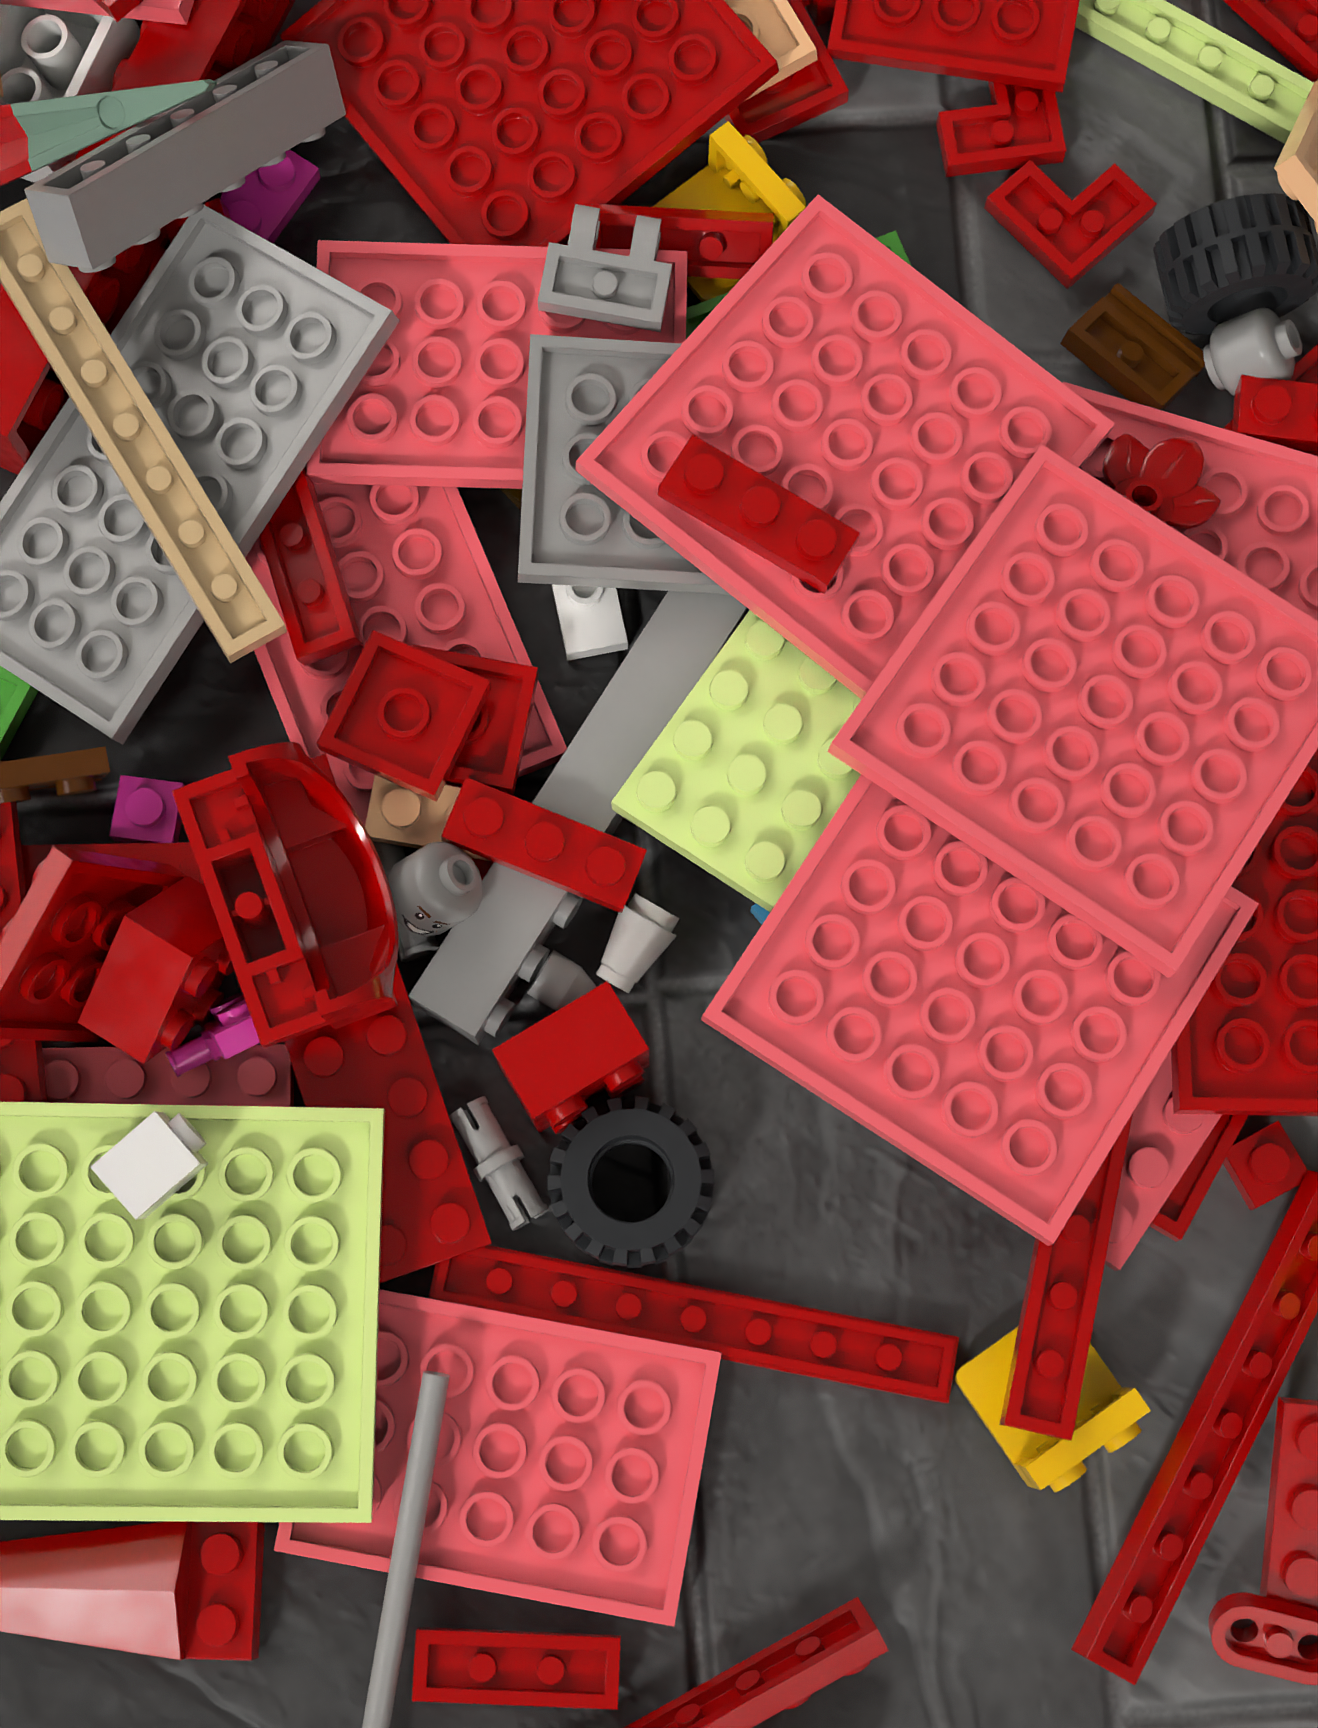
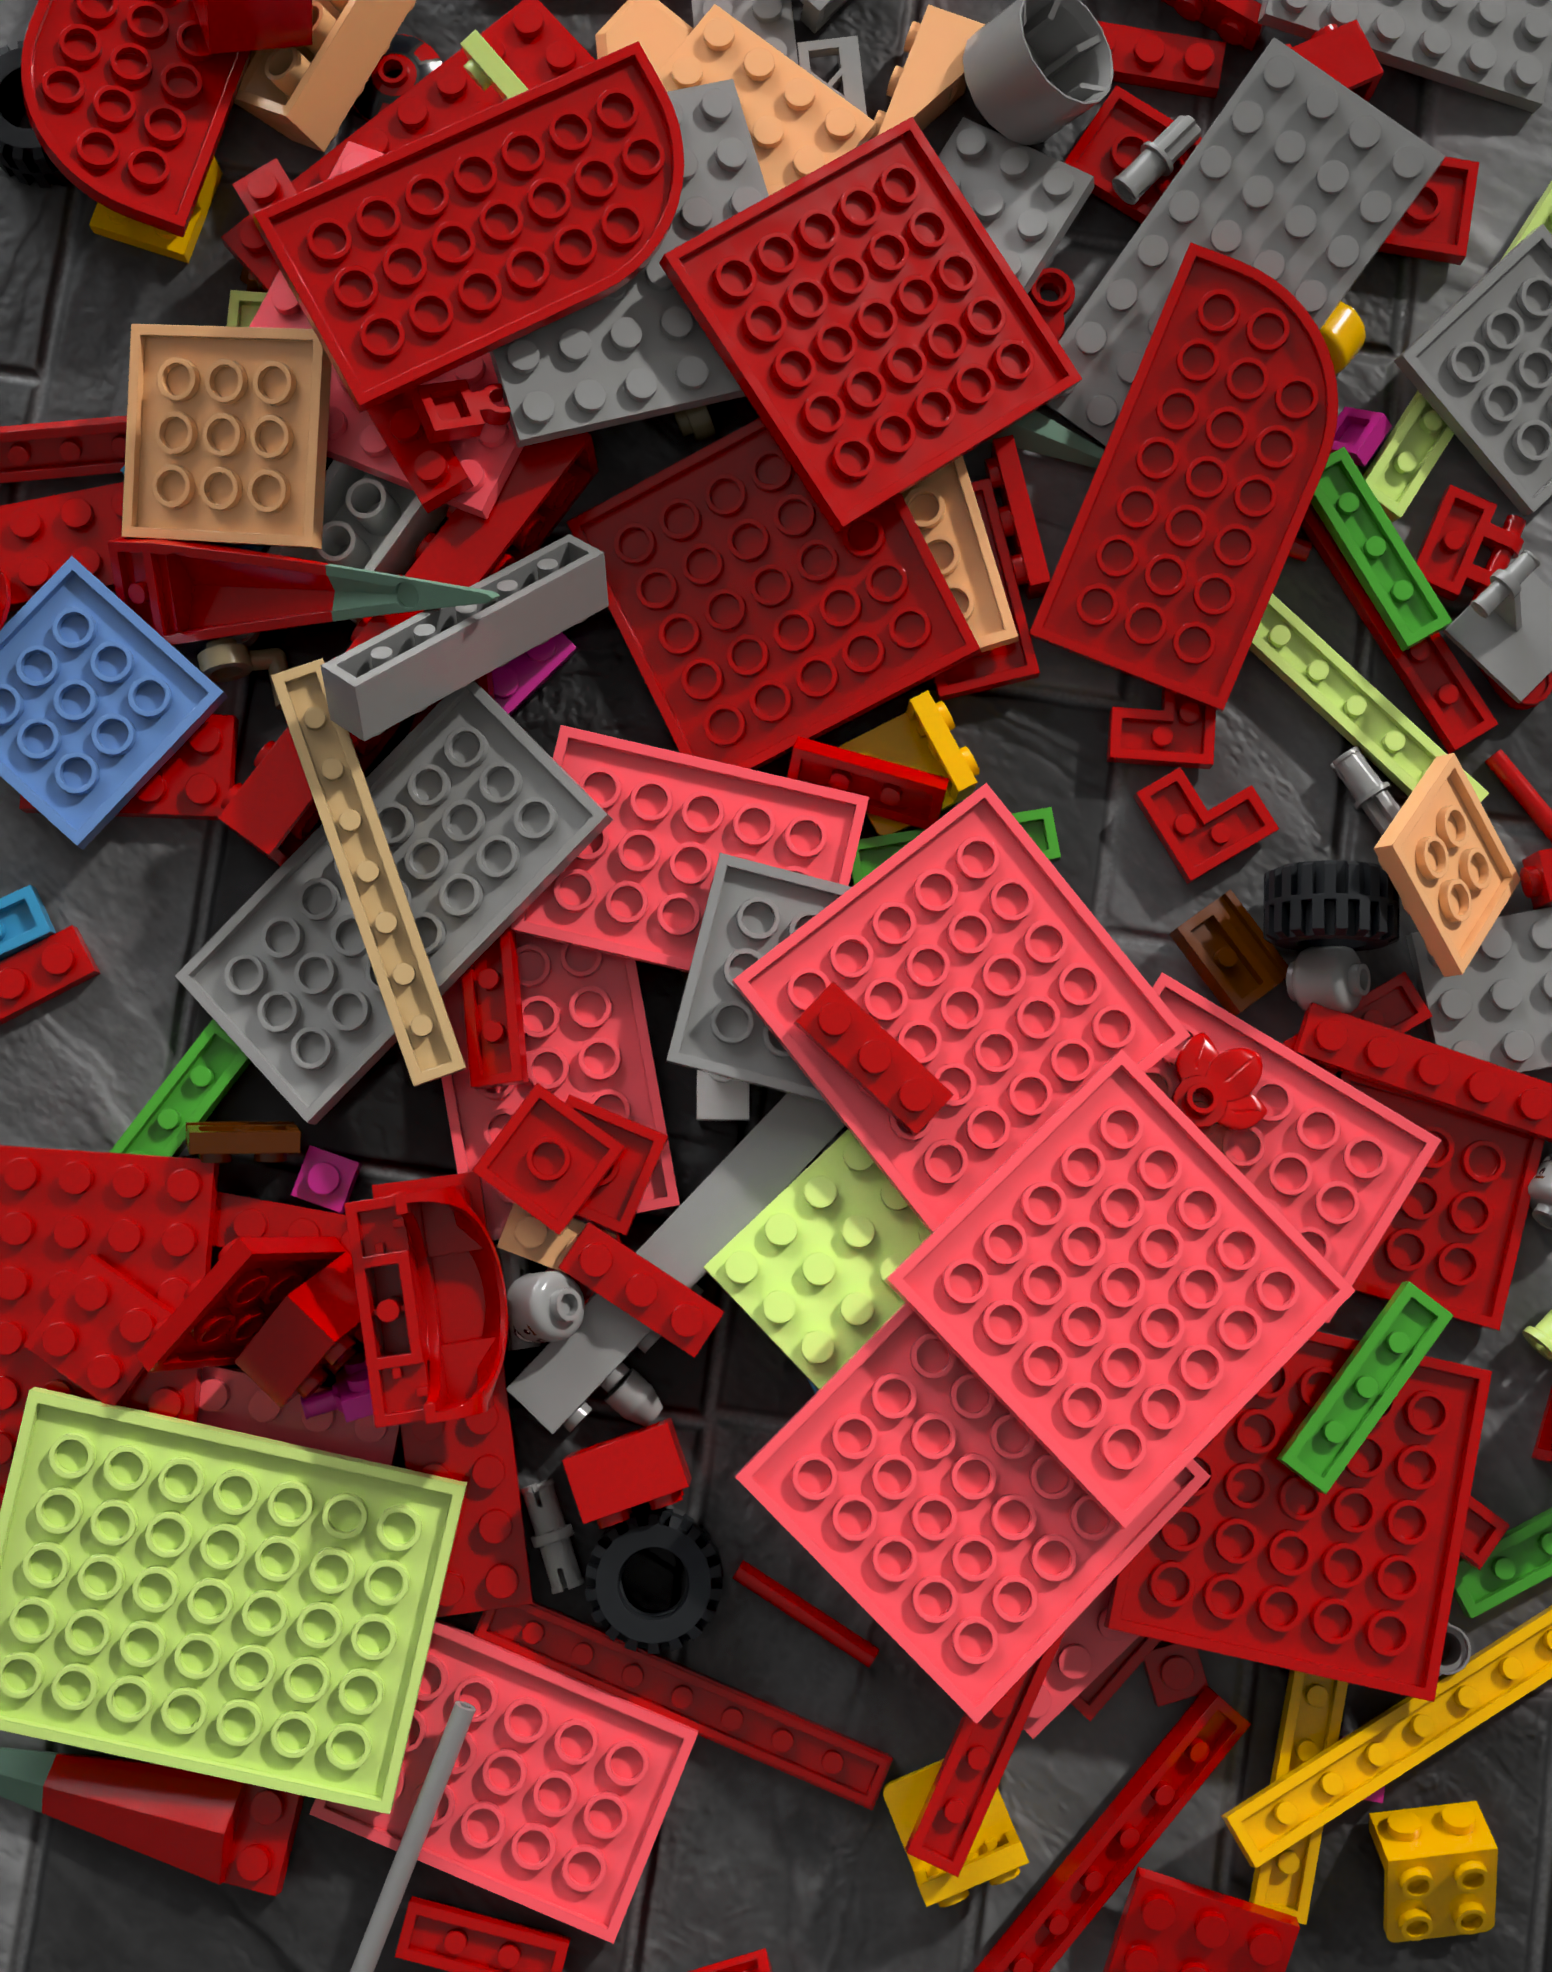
camera: 10 degrees right, 5 degrees up
white brick [90,1111,209,1220] -> none
light grey plate [538,204,672,332] -> none
white cone [596,893,679,993] -> none
none -> red bar [732,1560,880,1668]
none -> light grey axle [1330,746,1401,835]

